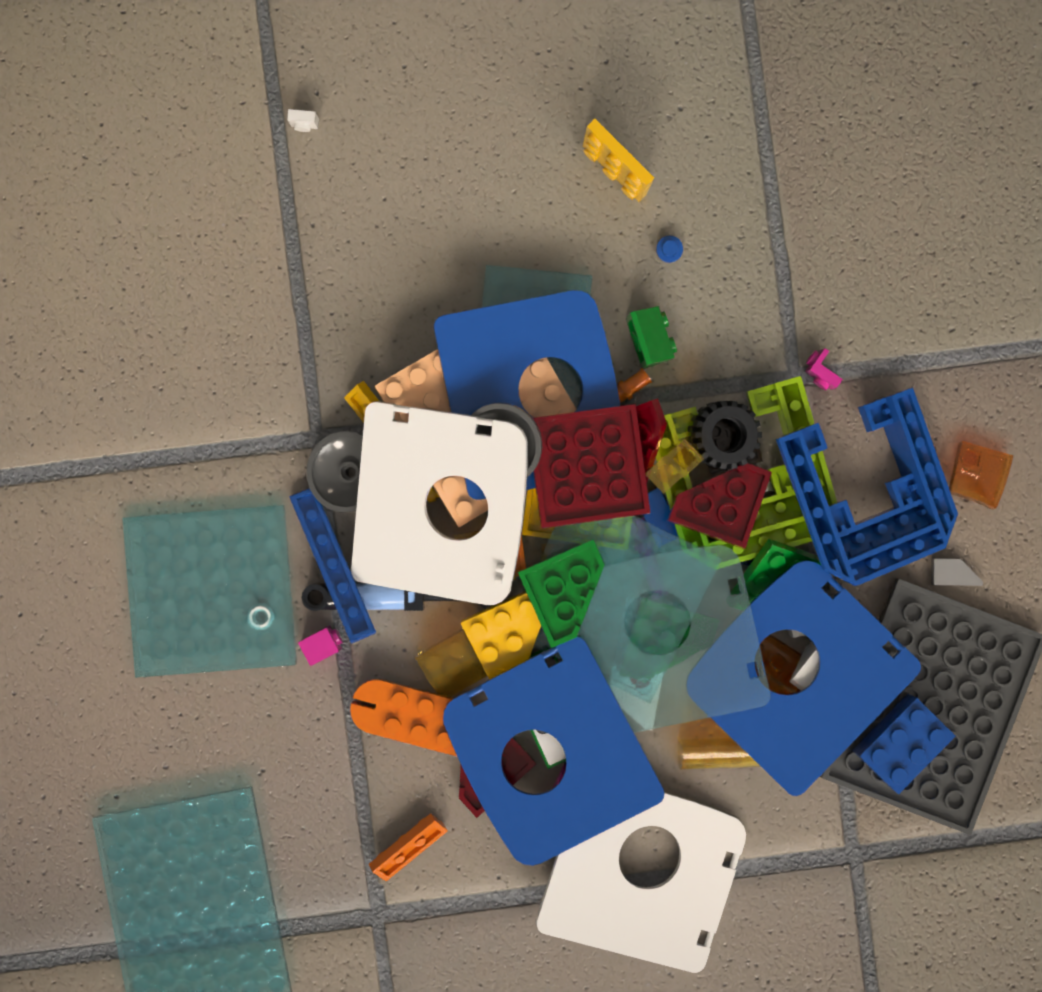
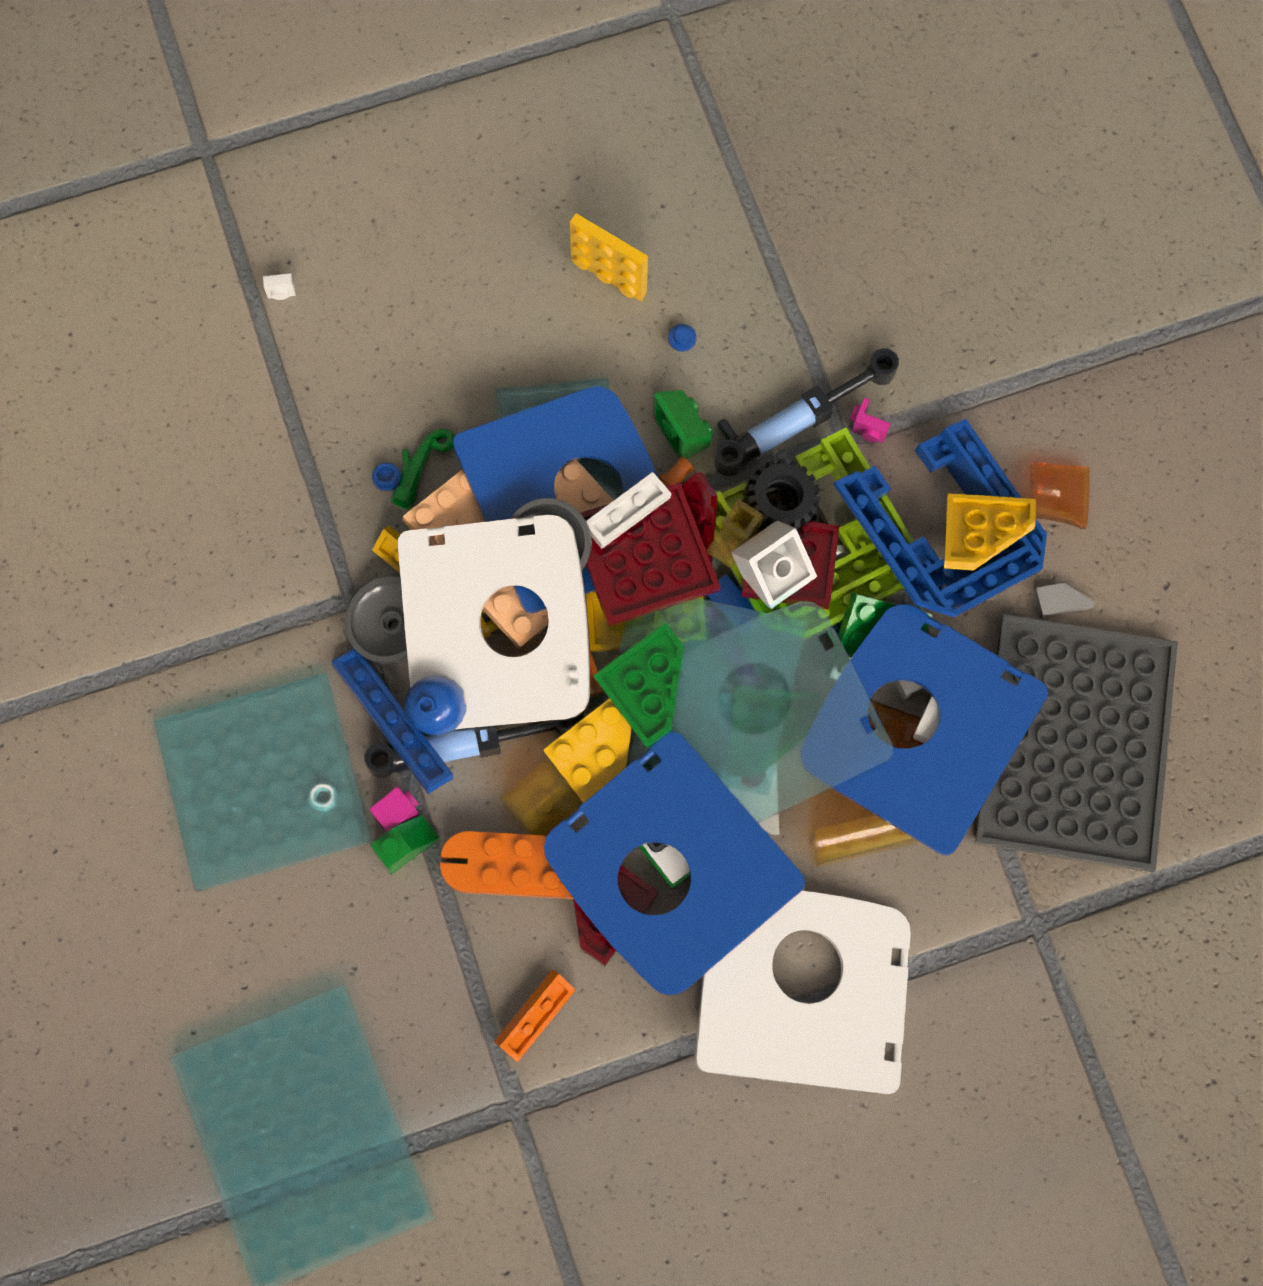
camera: 15 degrees left, 15 degrees down
blue brick [852,693,956,794] -> none
none -> green slope [370,815,440,875]
none -> blue plate [372,463,401,491]
none -> green plant [391,428,455,510]
none -> blue cylinder [405,676,466,735]
none -> white plate [586,472,671,549]
none -> black piece [714,348,899,476]
none -> white slope [731,521,817,609]
none -> yellow plate [944,493,1036,570]

